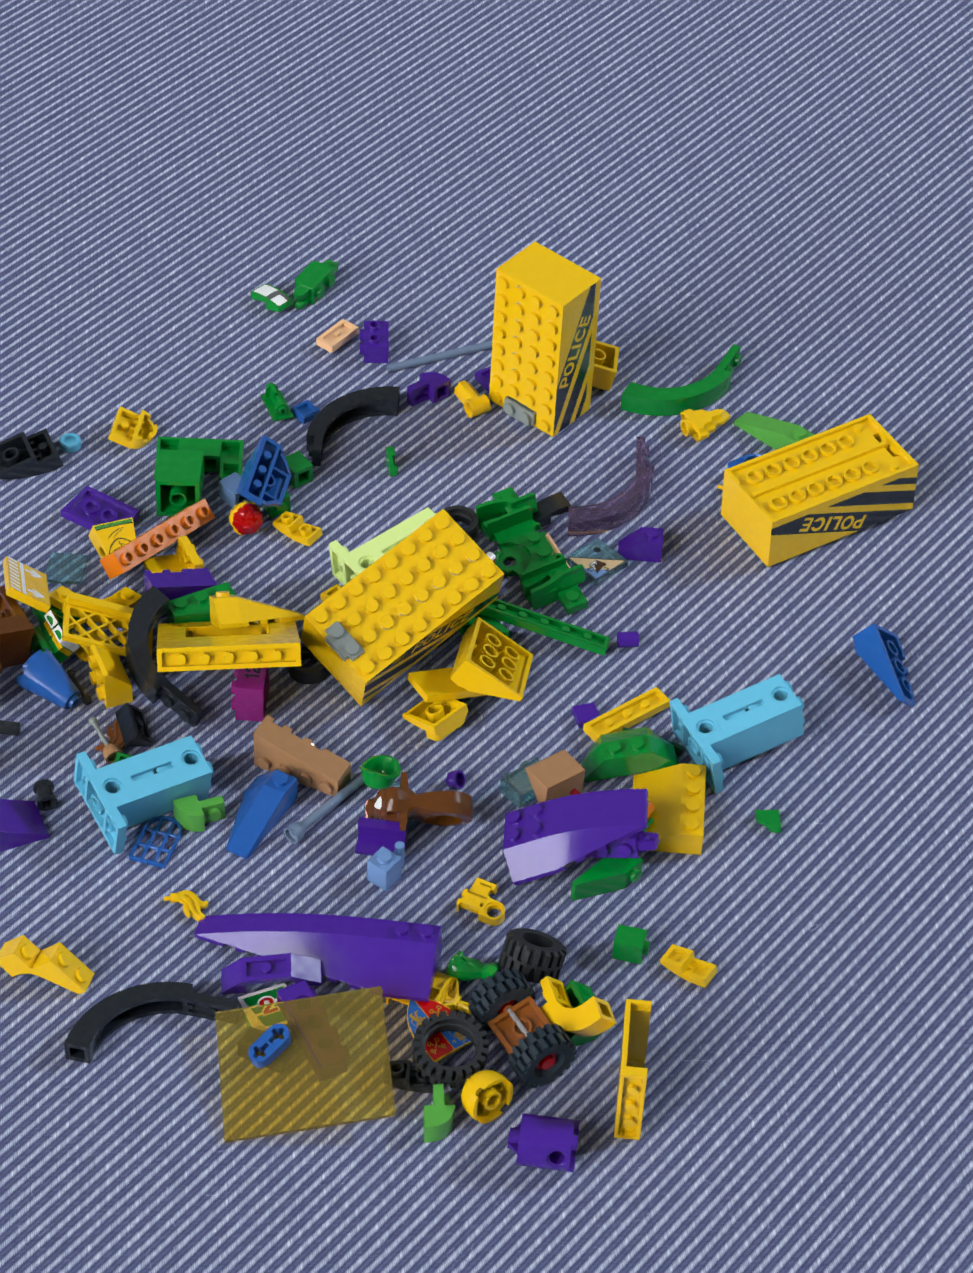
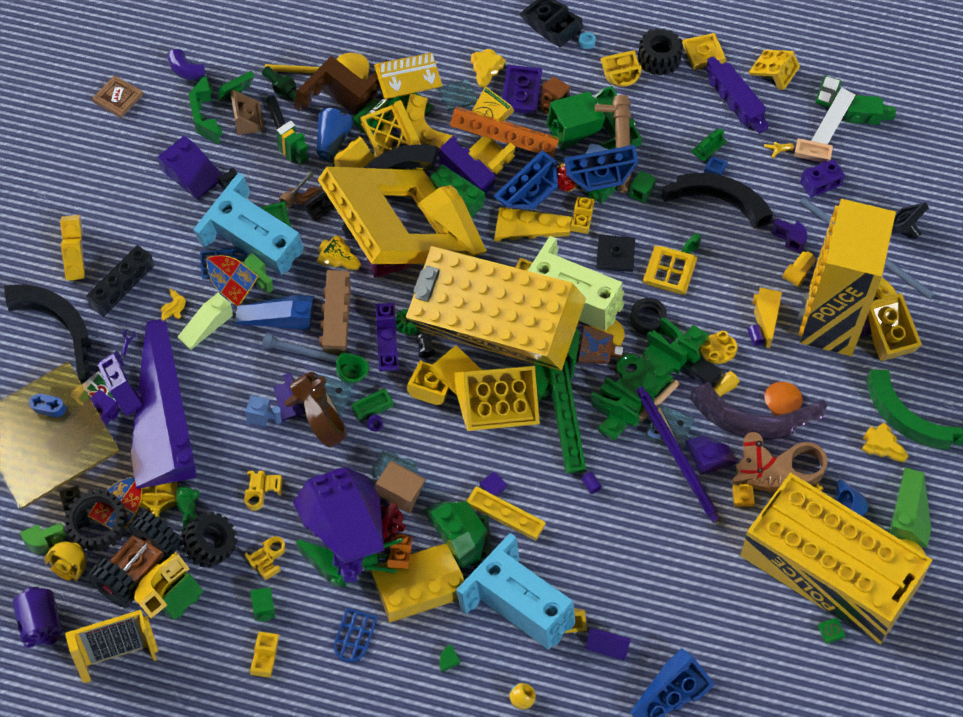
camera: 65 degrees right, 15 degrees up
none -> black brick [86,245,154,317]
none -> dark purple hand [121,329,136,356]
none -> yellowish green slope [177,293,233,350]
none -> shield [207,255,259,306]
none -> yellow piece [245,536,285,581]
none -> green hips [277,121,309,165]
none -> yellow rock [316,235,361,270]
none -> blue window [334,608,378,663]
none -> green tile [351,388,394,422]
none -> dark purple slope [376,303,399,372]
none -> green gear [396,308,421,335]
none -> black bush [415,333,435,358]
none -> yellow rock [471,49,506,88]
none -> blue wedge [493,150,558,210]
none -> yellow wing [494,207,572,241]
none -> yellow piece [510,683,536,710]
none -> dark orange brick [540,76,570,114]
none -> dark purple slope [586,628,631,660]
none -> medium nougat cylinder [595,95,631,193]
none -> black plate [596,235,636,272]
none -> dark purple piece [636,386,721,523]
none -> black tyre [638,28,683,76]
none -> yellow piece [643,245,697,295]
none -> yellow tile [682,33,726,70]
none -> yellow dish [700,331,738,364]
none -> dark purple hinge [706,57,769,134]
none -> yellow cone [711,371,740,398]
none -> medium nougat animal [731,432,827,493]
none -> yellow tile [732,484,755,507]
none -> dark purple hinge [747,324,765,346]
none -> yellow bracket [749,50,800,90]
none -> yellow slope [752,287,782,349]
none -> yellow bar [764,142,794,158]
none -> orange dish [764,381,803,416]
none -> white sticker [811,87,855,144]
none -> green tile [818,618,846,644]
none -> black tile [891,202,929,240]

